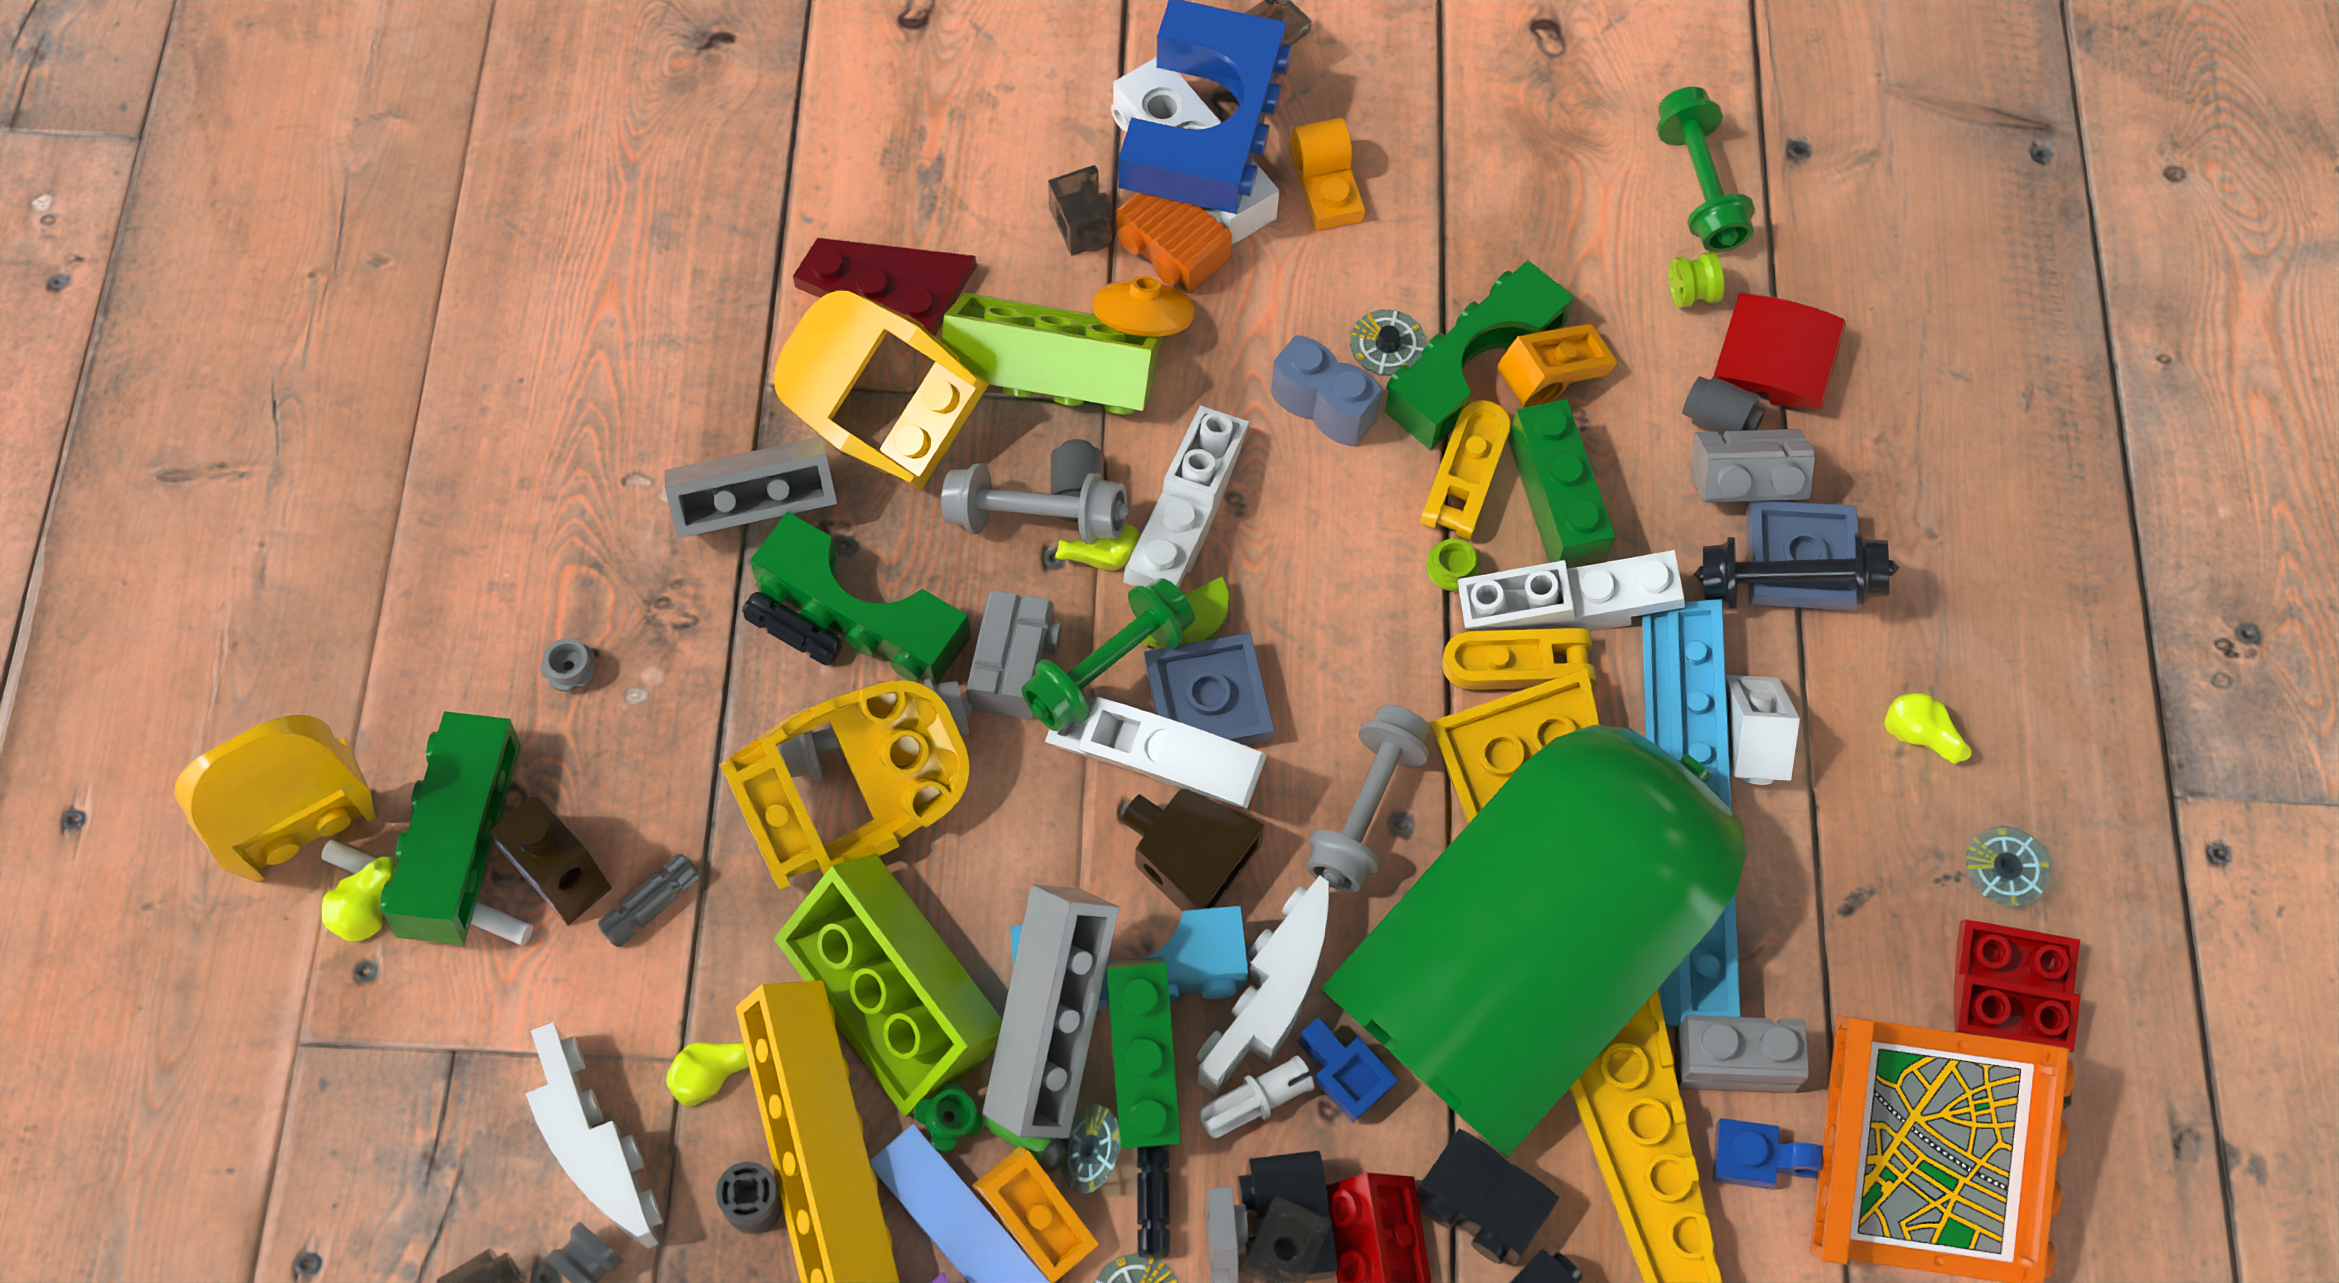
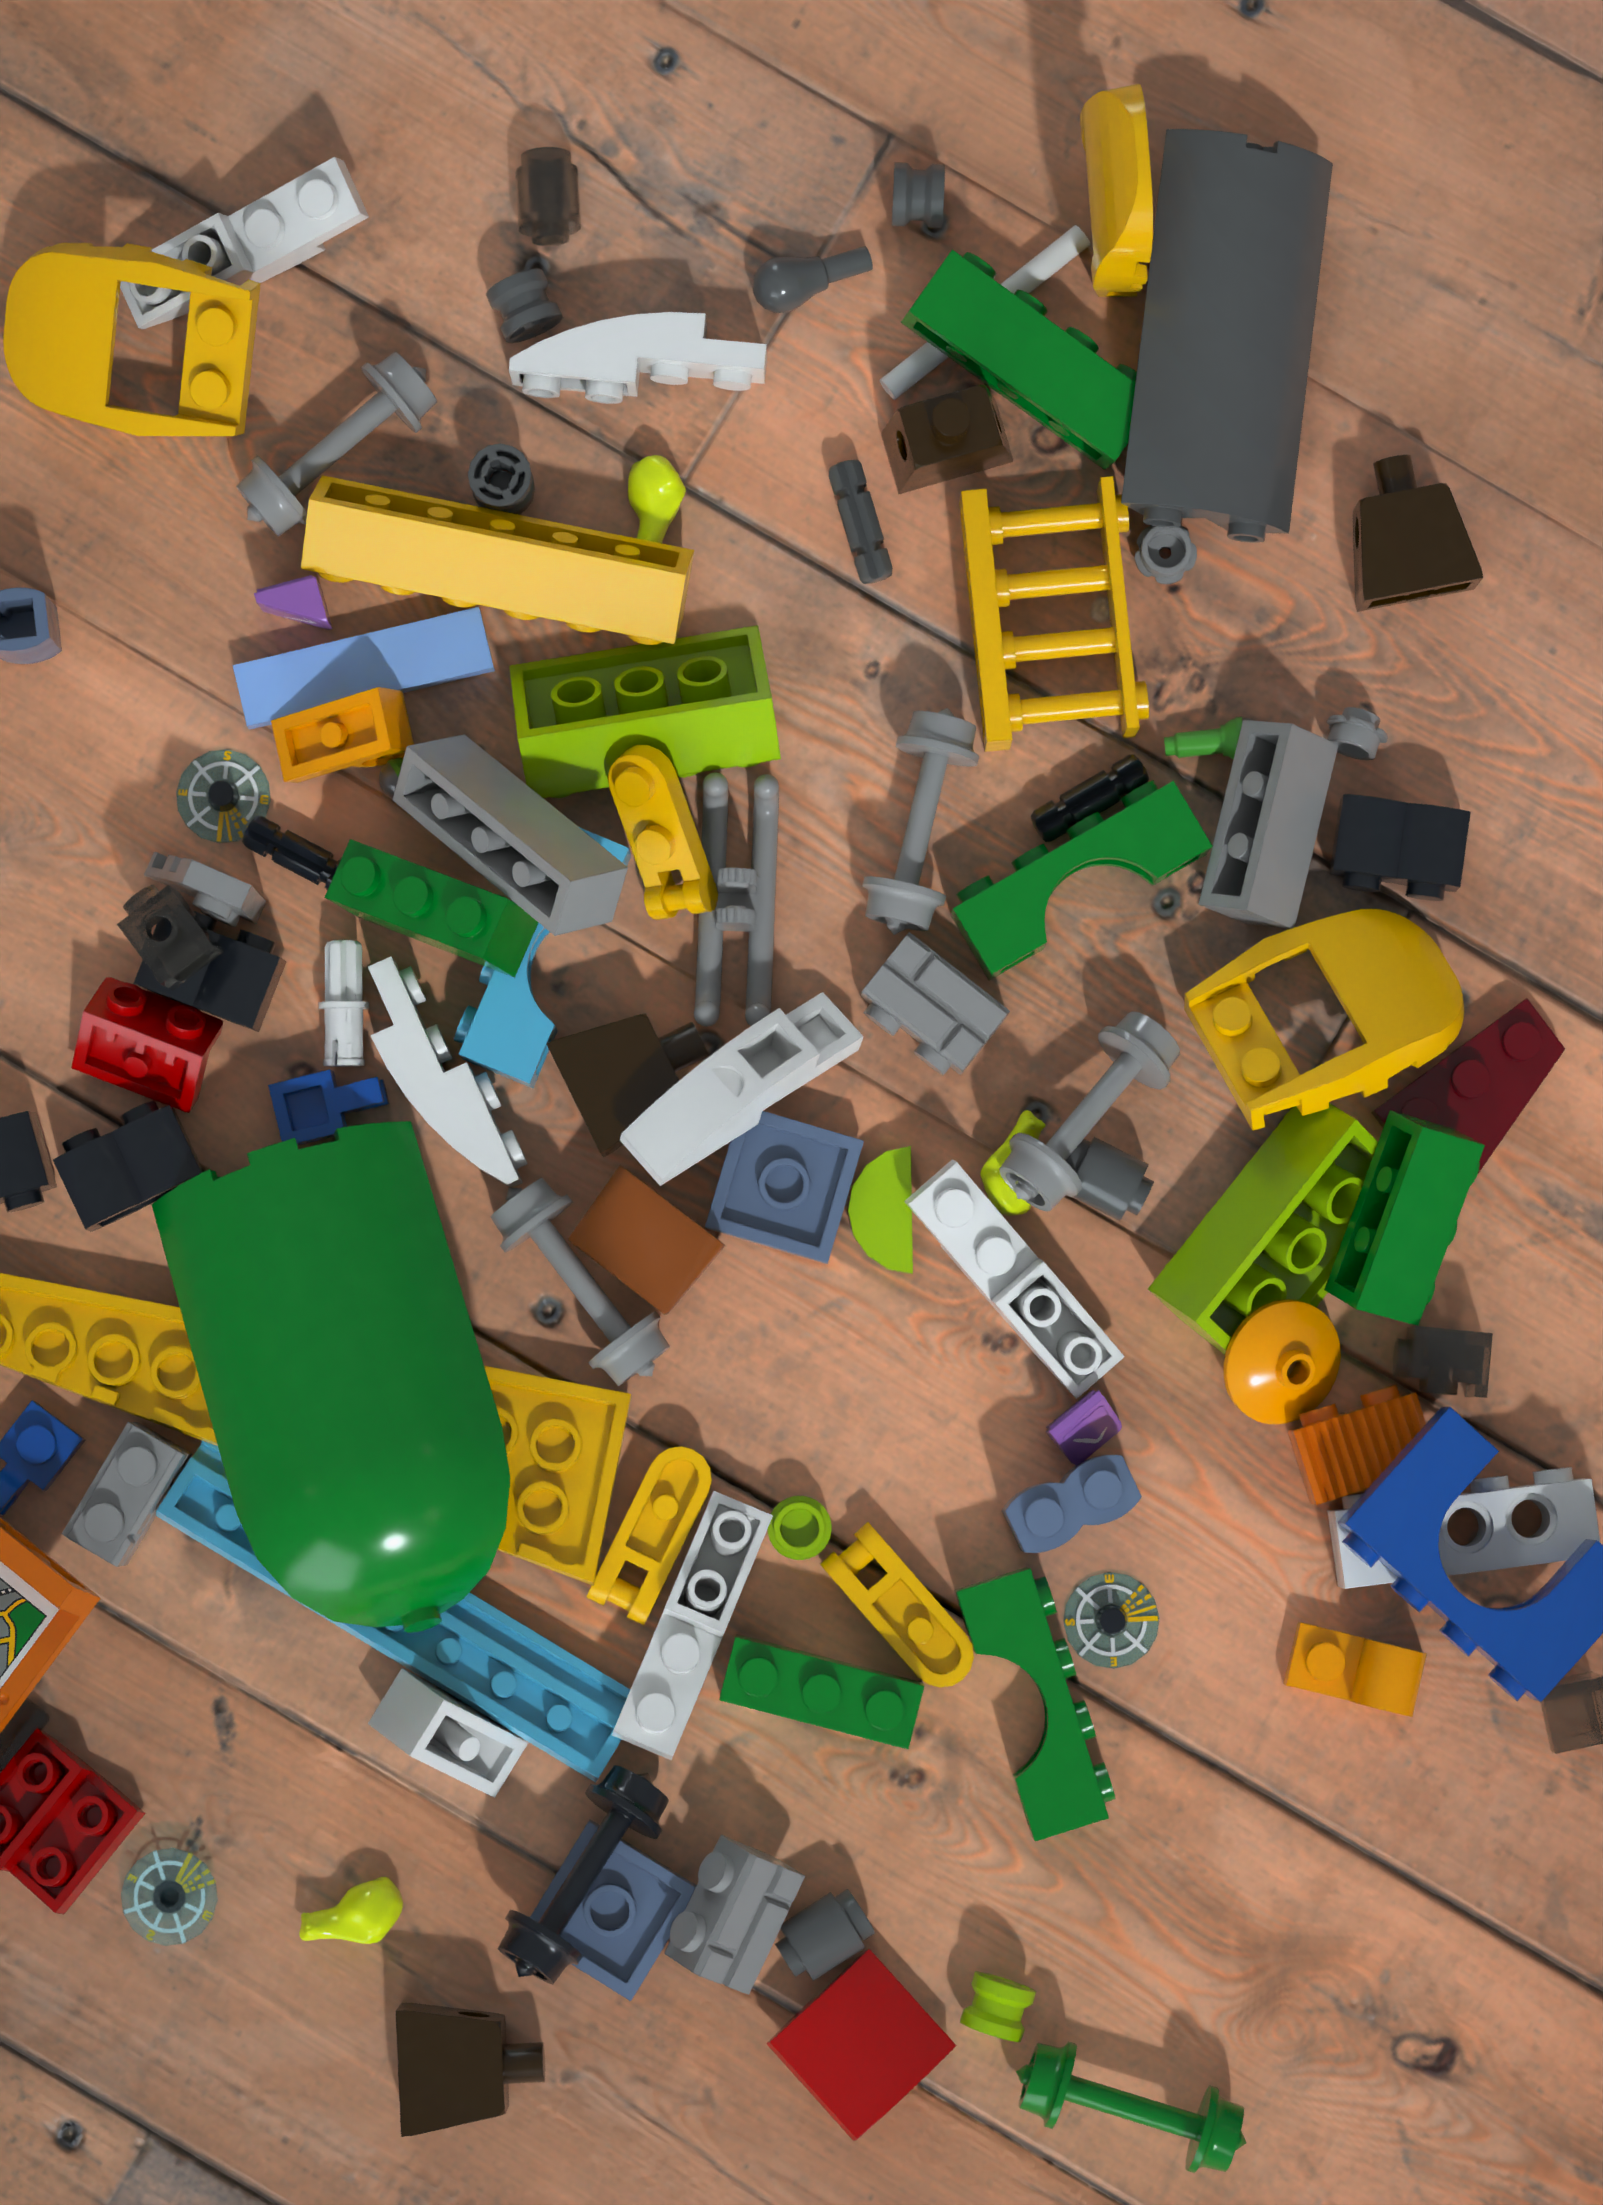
camera: 120 degrees right, 20 degrees up
neon yellow animal [321,856,395,942] -> none
yellow slope [719,680,970,889] -> none
green plate [914,1083,983,1152] -> none
green piece [1021,578,1195,732] -> none
clear light blue piece [1060,1104,1120,1194] -> none
light orange plate [1497,323,1618,408] -> none
none -> dark brown torso [396,2003,545,2137]
none -> dark orange piece [568,1165,726,1315]
none -> yellow plate [608,745,718,920]
none -> light grey piece [694,772,779,1027]
none -> dark grey piece [752,246,873,313]
none -> dark grey wheel [892,162,945,228]
none -> yellow fence [959,476,1149,752]
none -> medium lavender slope [1046,1390,1122,1465]
none -> dark grey cylinder [1121,129,1333,543]
none -> bright green piece [1164,716,1253,759]
none -> green brick [1324,1110,1485,1326]
none -> light grey plate [1327,707,1388,760]
none -> black brick [1330,794,1471,901]
none -> dark brown torso [1352,455,1483,612]

